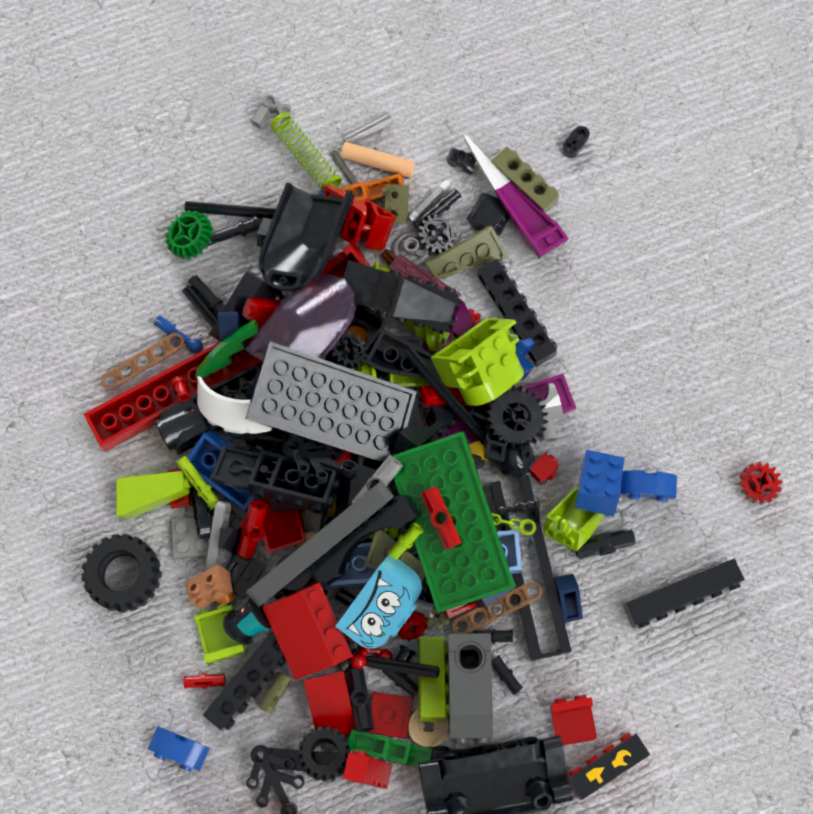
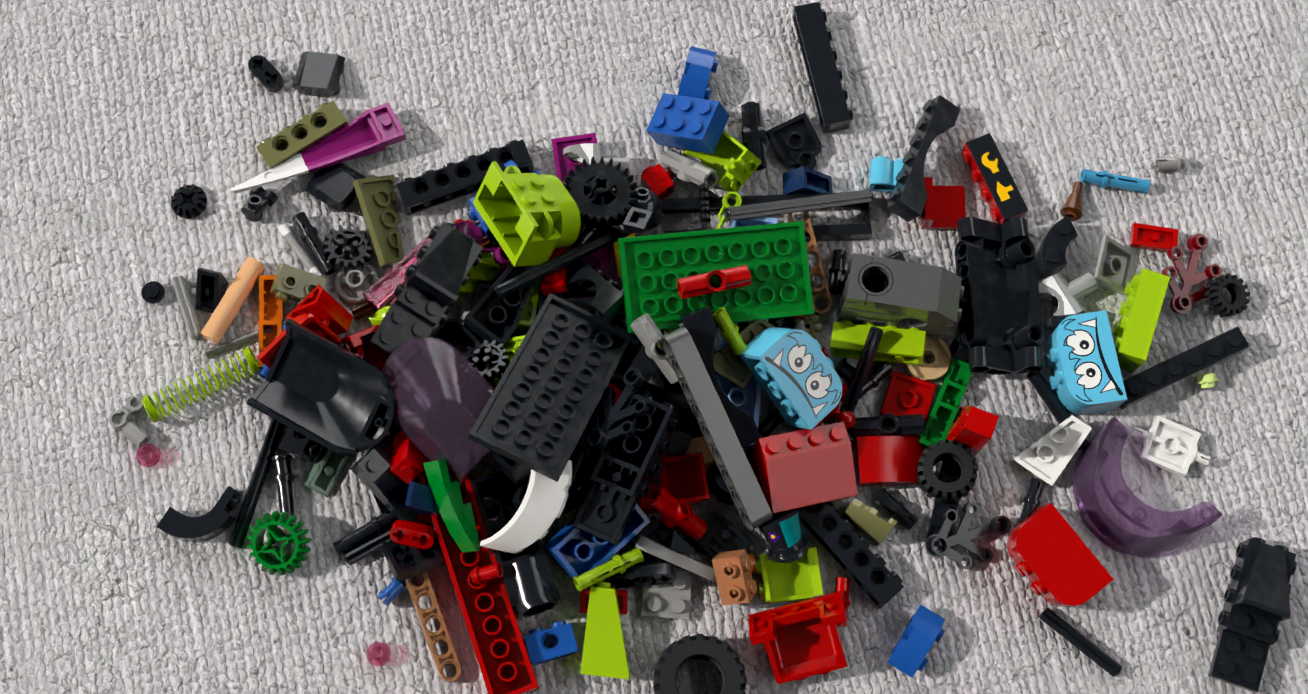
camera: 85 degrees left, 0 degrees up
none -> clear pink plate [136,444,161,467]
none -> black plate [141,281,165,304]
none -> black arch [156,486,241,542]
none -> black gear [171,184,207,219]
none -> black slope [195,267,229,313]
none -> slope [292,51,345,98]
none -> sand green slope [303,447,350,497]
none -> clear pink plate [366,642,391,666]
none -> black slope [382,535,444,581]
none -> red beam [389,520,436,549]
none -> blue brick [524,620,579,666]
none -> light grey piece [660,149,719,189]
none -> black axle [725,189,873,221]
none -> red windscreen [748,591,848,684]
none -> black plate [766,112,822,170]
none -> medium azure brick [868,156,904,192]
none -> black pin [874,488,919,530]
none -> black arch [887,95,960,222]

